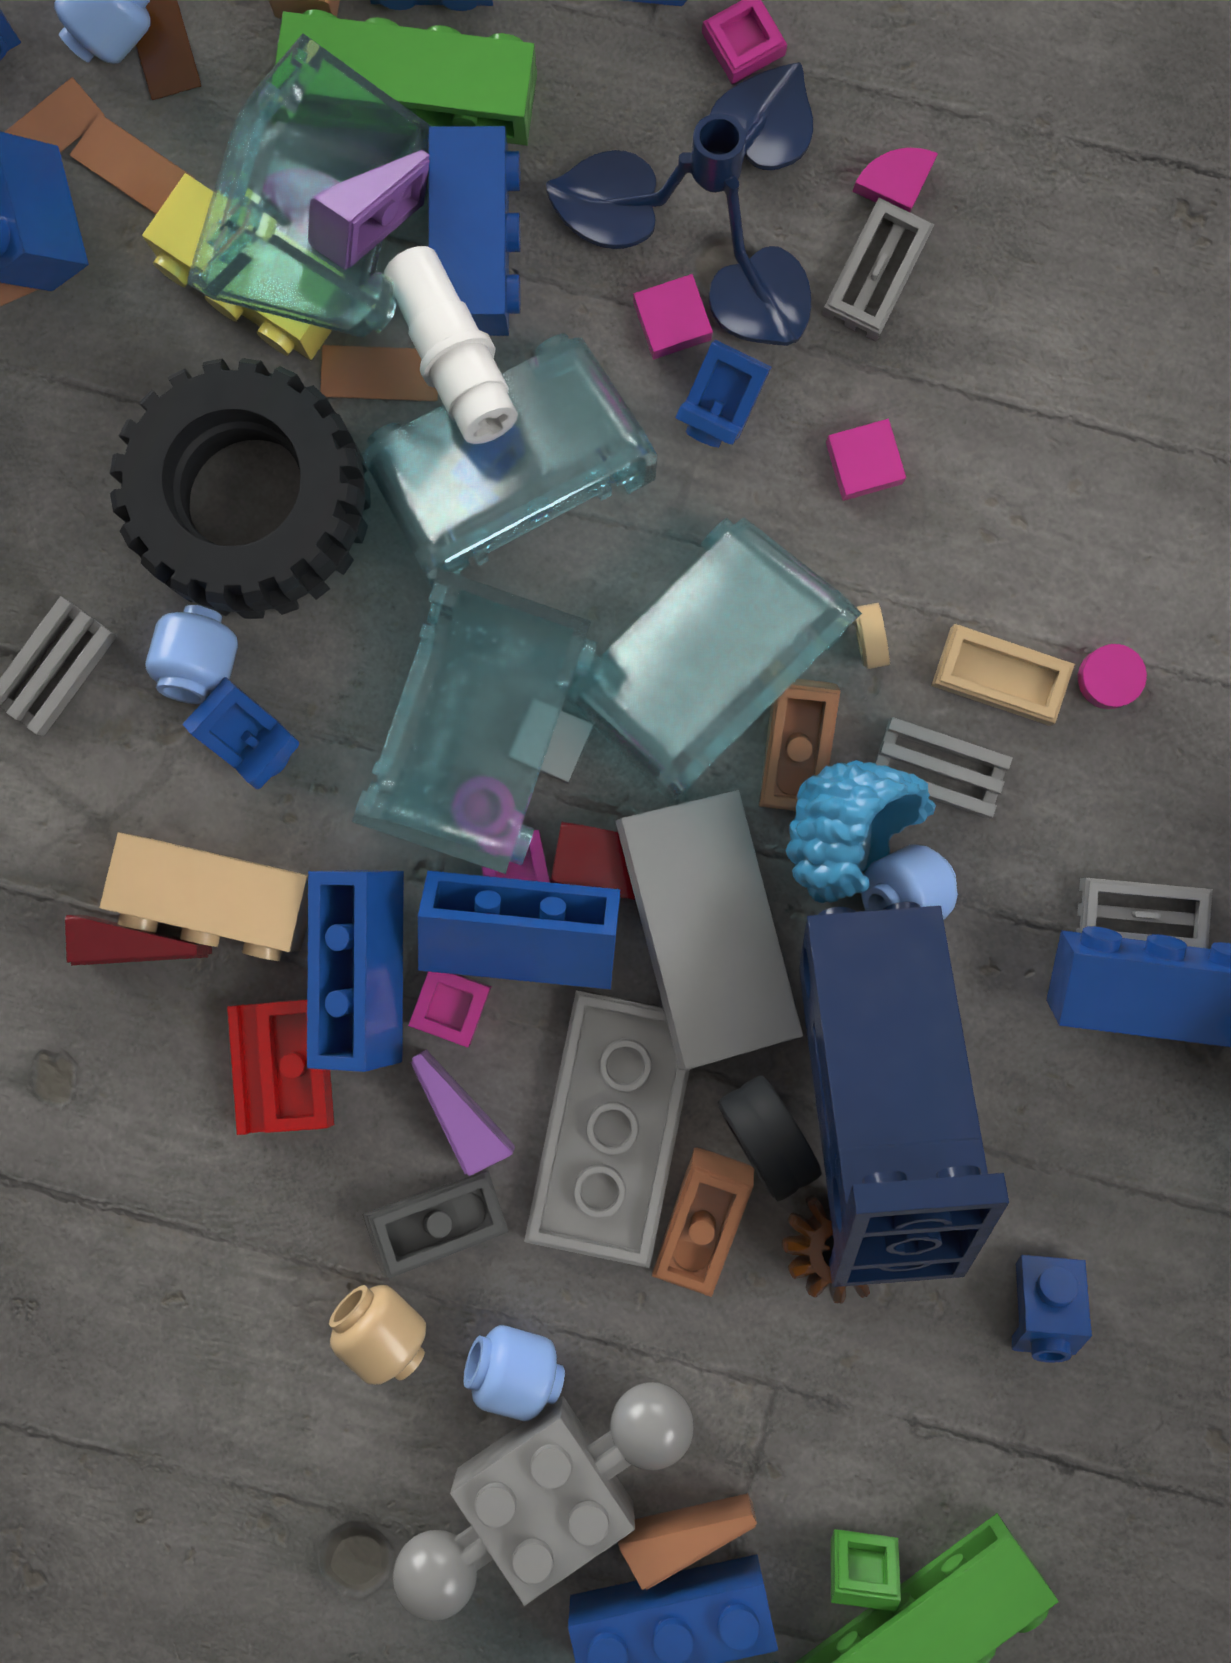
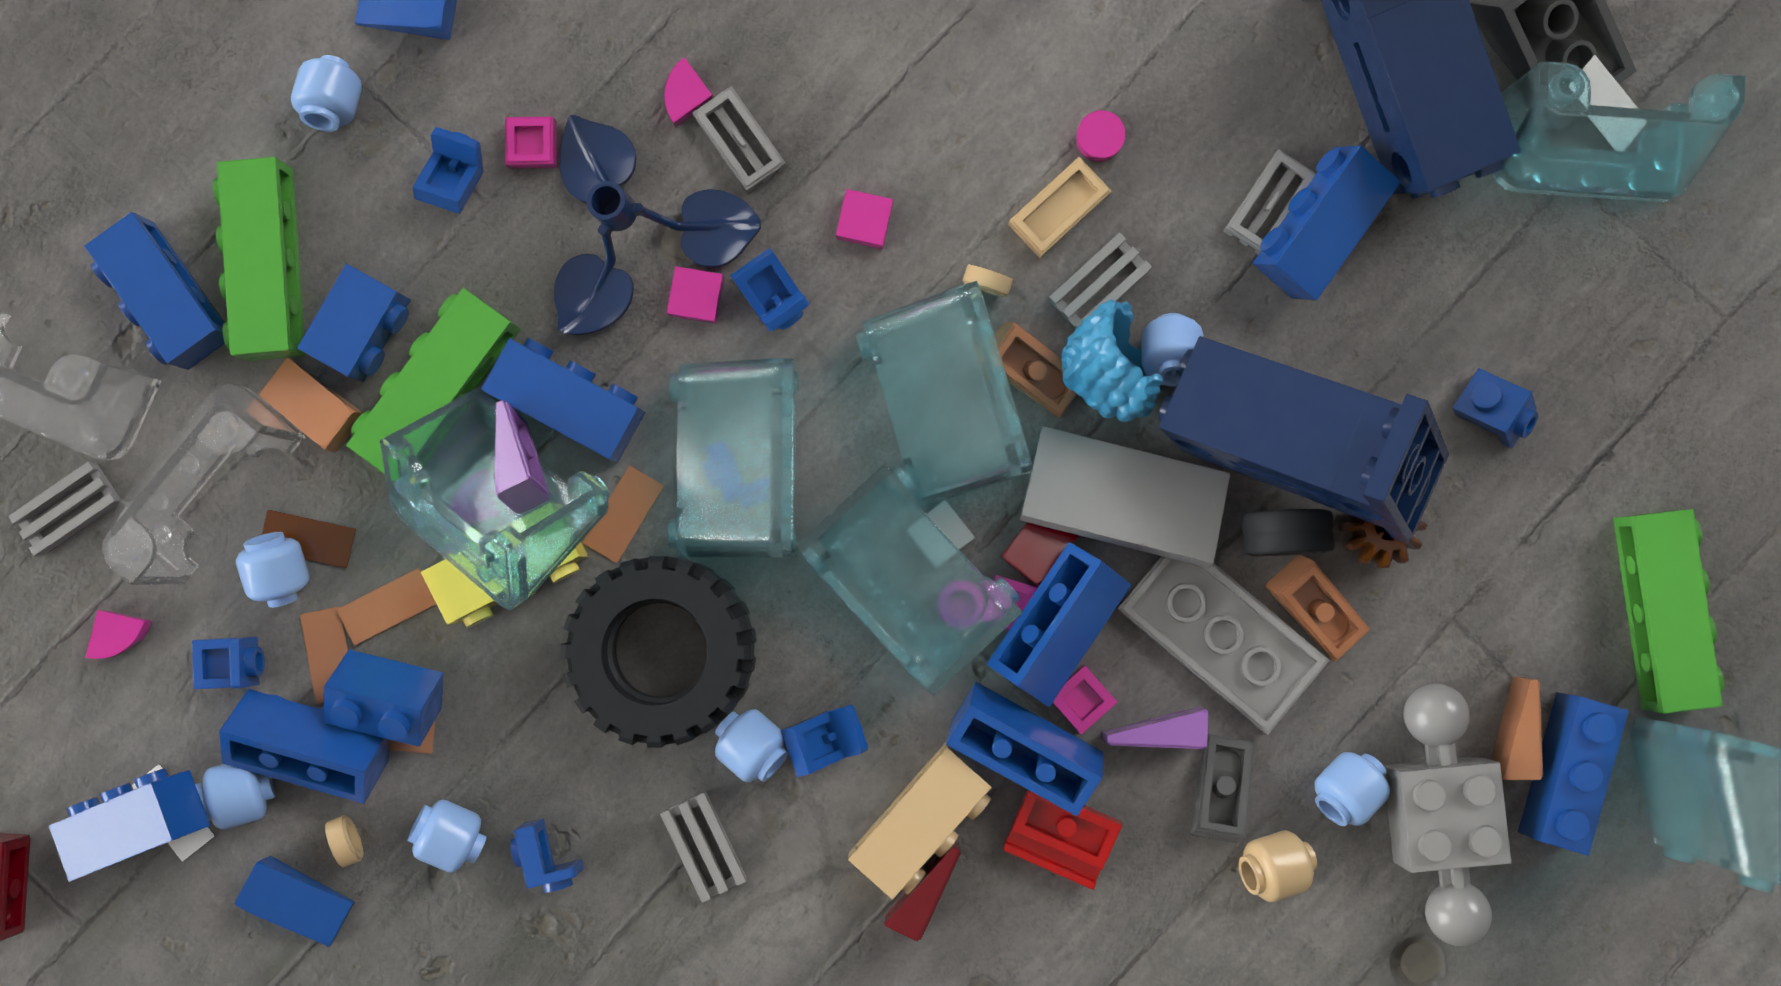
camera: 55 degrees left, 0 degrees up
white piece [384,246,518,444] -> none
bright green tile [830,1529,901,1612] -> none

